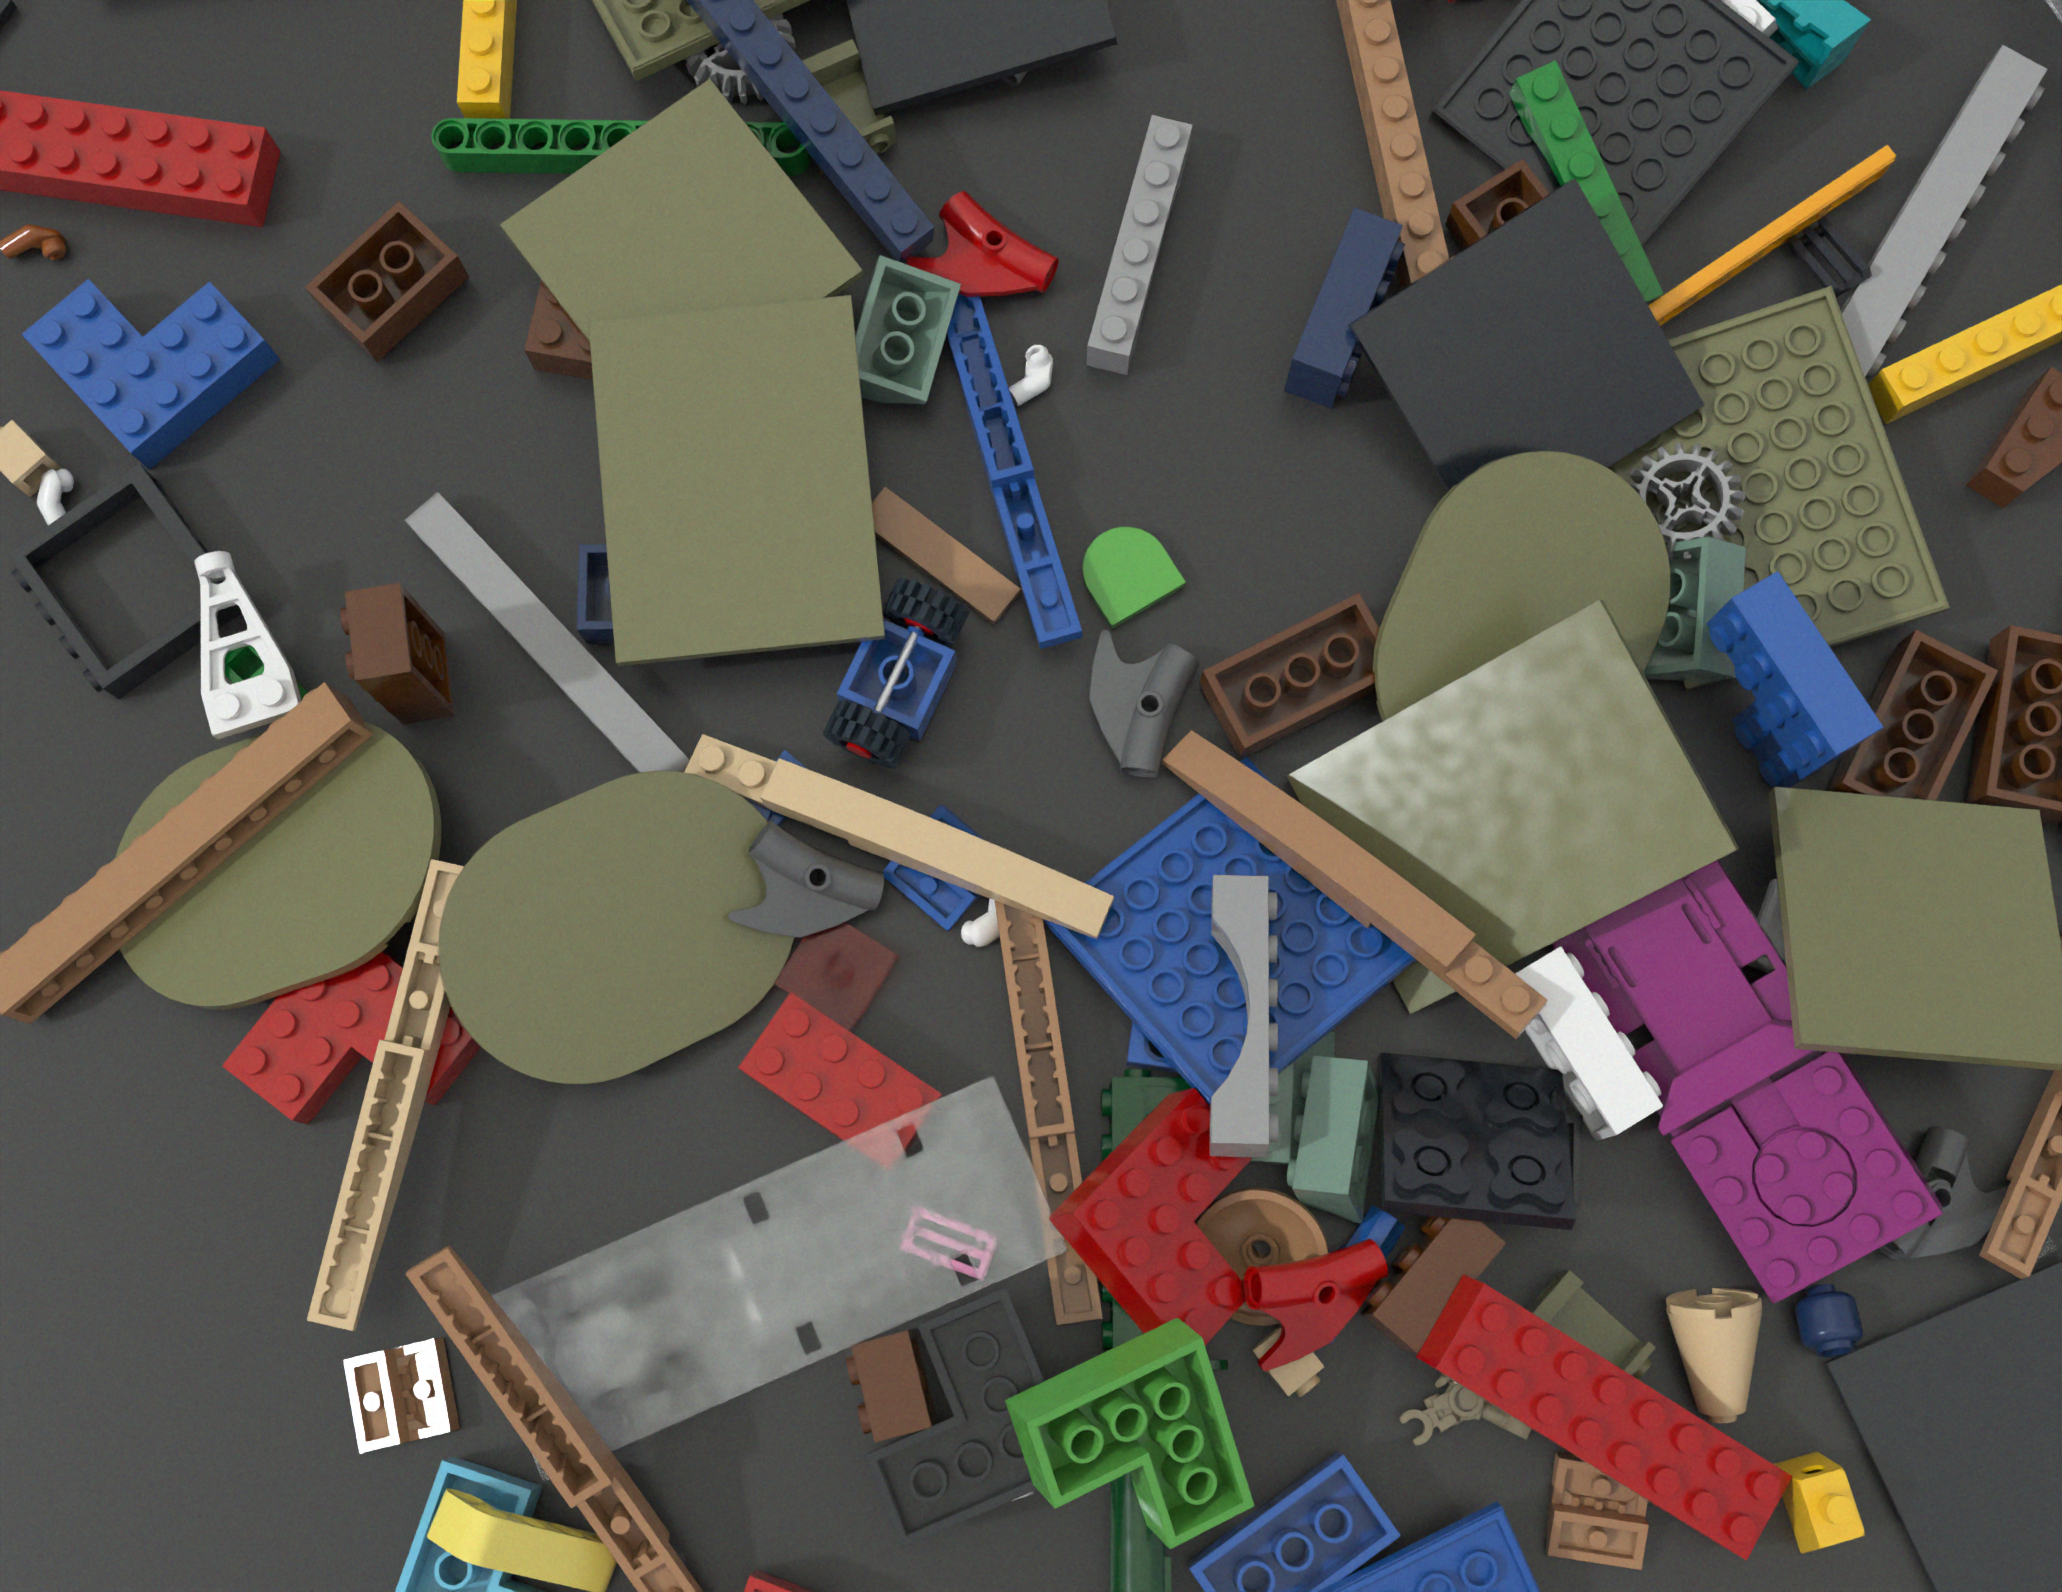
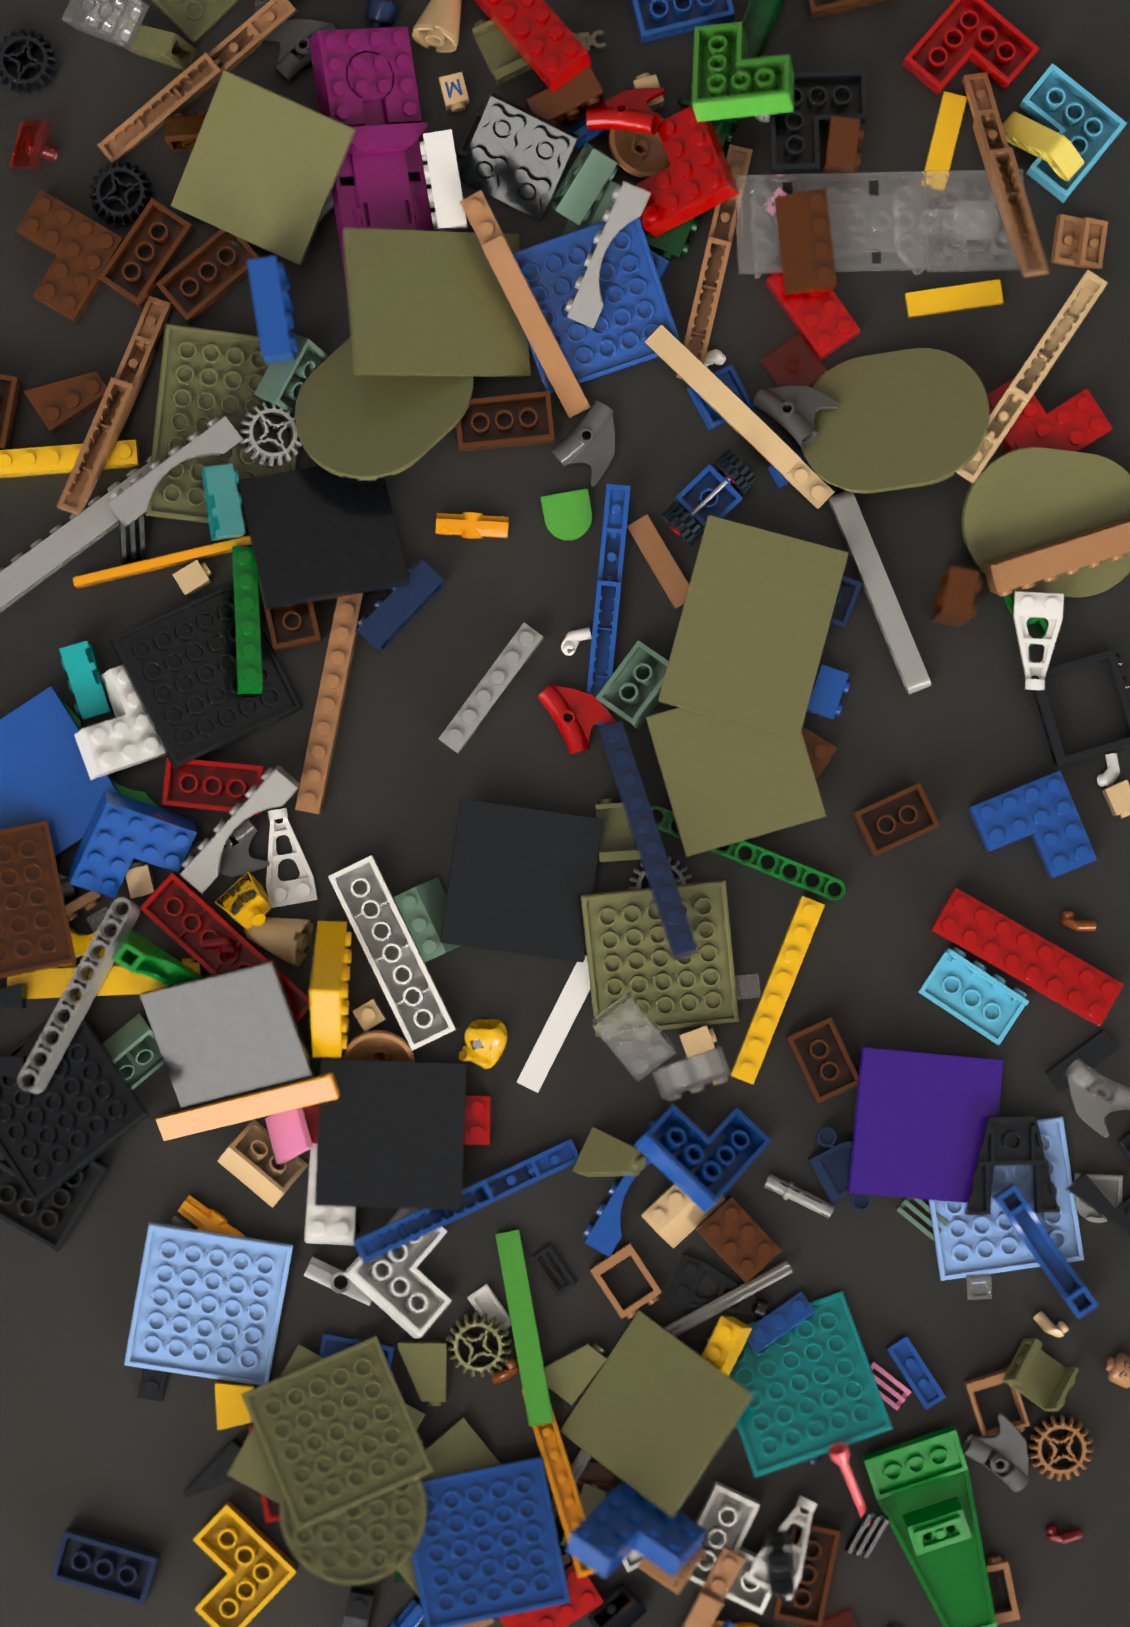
camera: 155 degrees left, 10 degrees up
none -> medium nougat slope [57,296,173,515]
none -> light grey arch [108,416,243,527]
none -> tan brick [172,560,212,597]
none -> teal wedge [201,464,245,541]
none -> light orange piece [436,512,509,539]
none -> tan brick [439,72,470,112]
none -> reddish brown slope [775,189,837,295]
none -> blue brick [806,664,851,720]
none -> yellow tile [905,279,1004,318]
none -> medium azure bracket [918,947,1029,1046]
none -> yellow tile [921,91,967,191]

